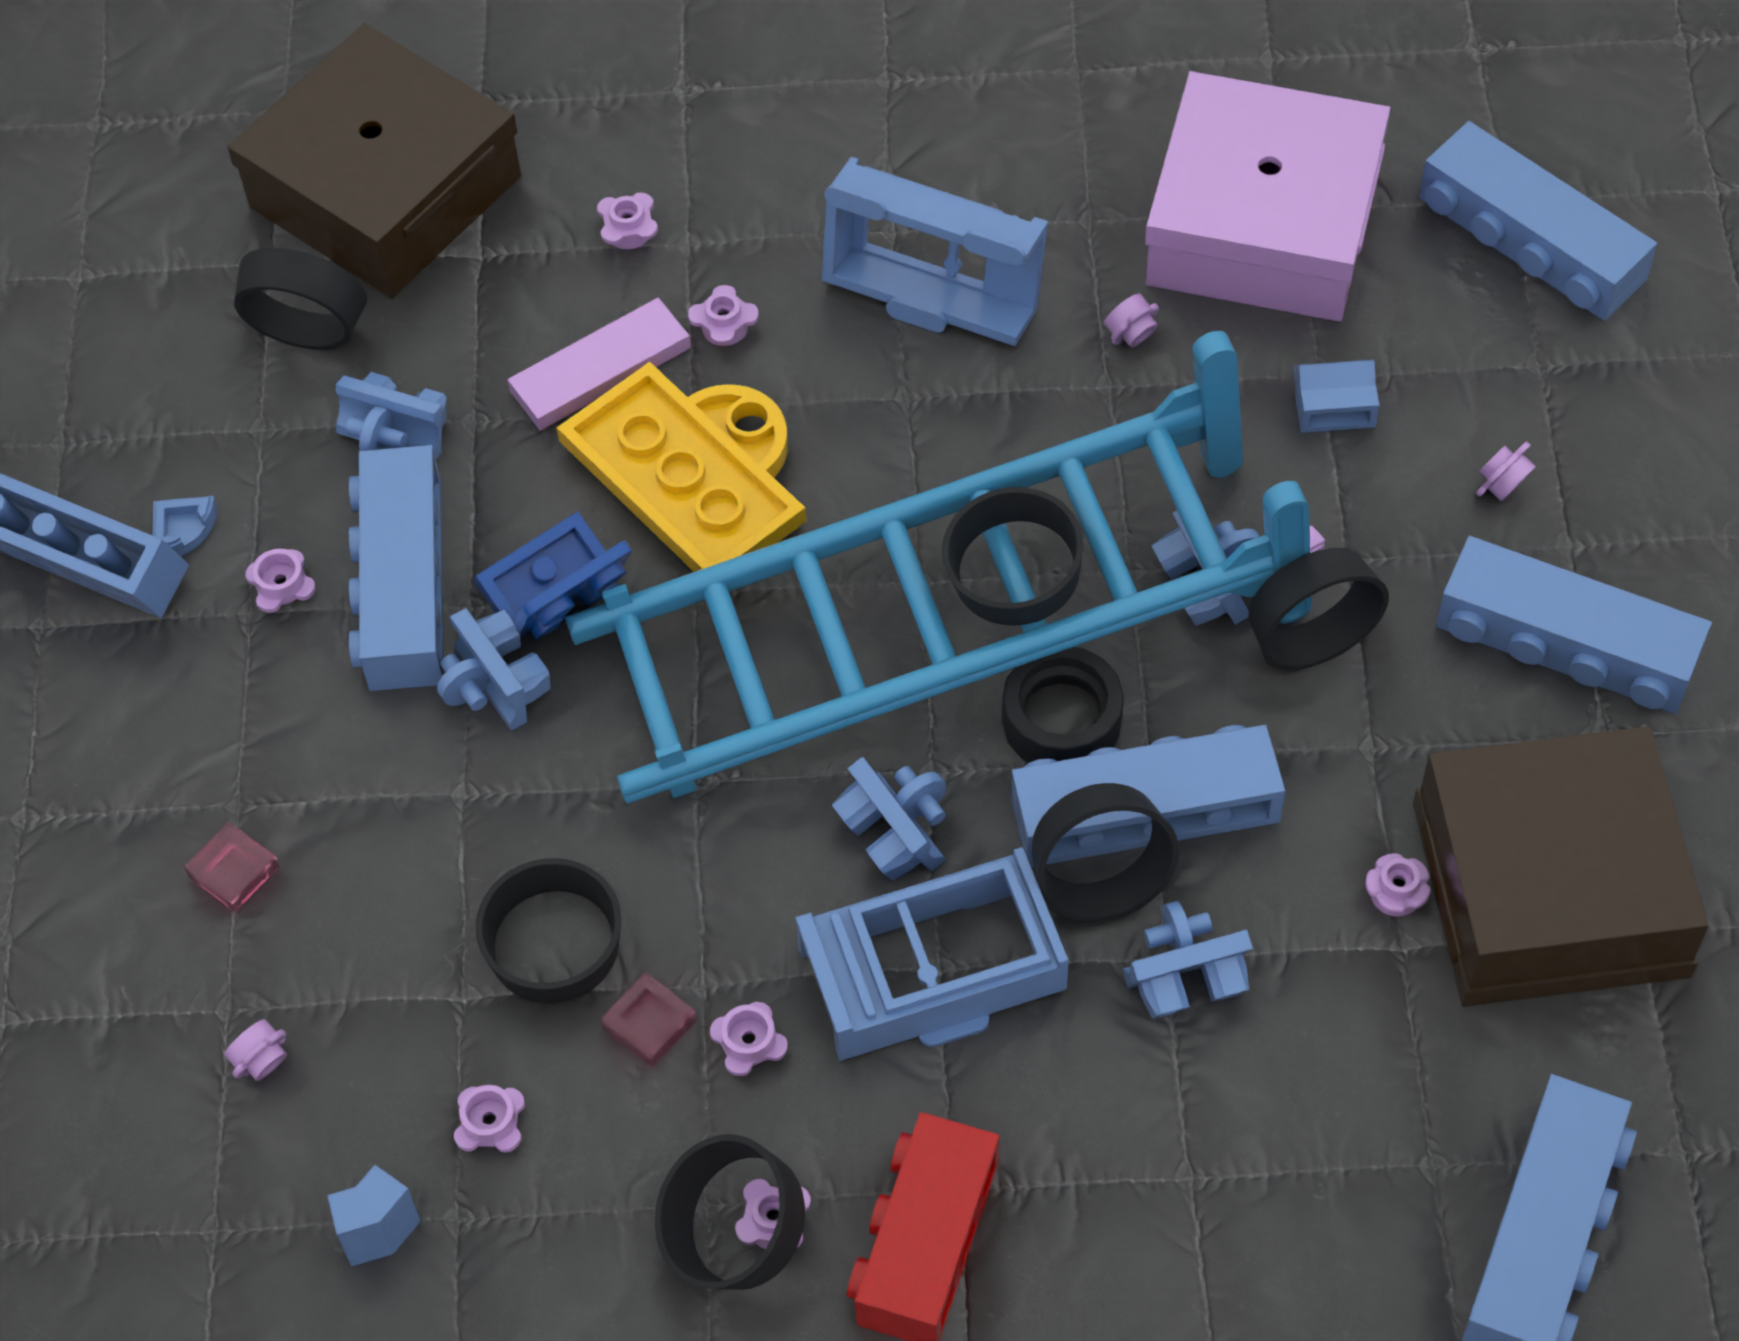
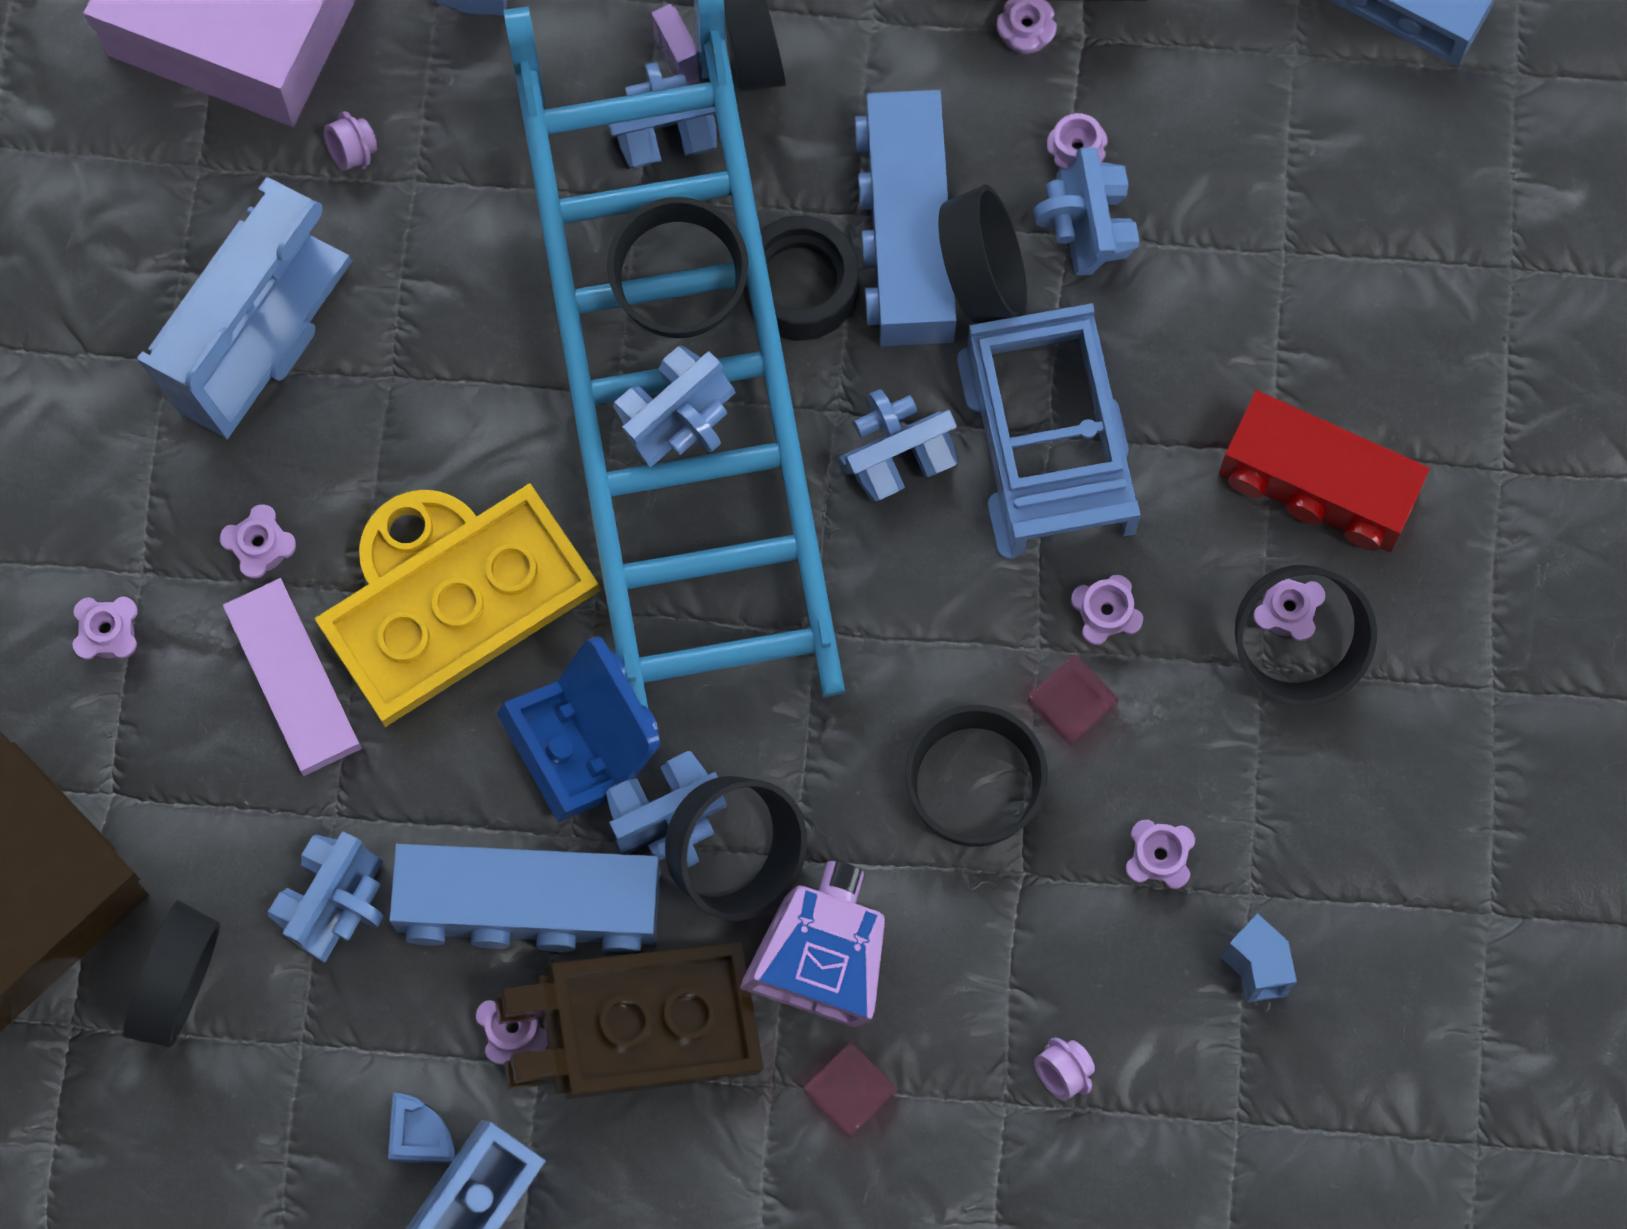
camera: 85 degrees left, 15 degrees up
none -> dark brown tile [495,941,764,1099]
none -> medium blue hips [613,345,736,468]
none -> black tyre [665,776,807,921]
none -> torso [740,861,885,1028]
none -> lavender plate [1047,113,1108,170]

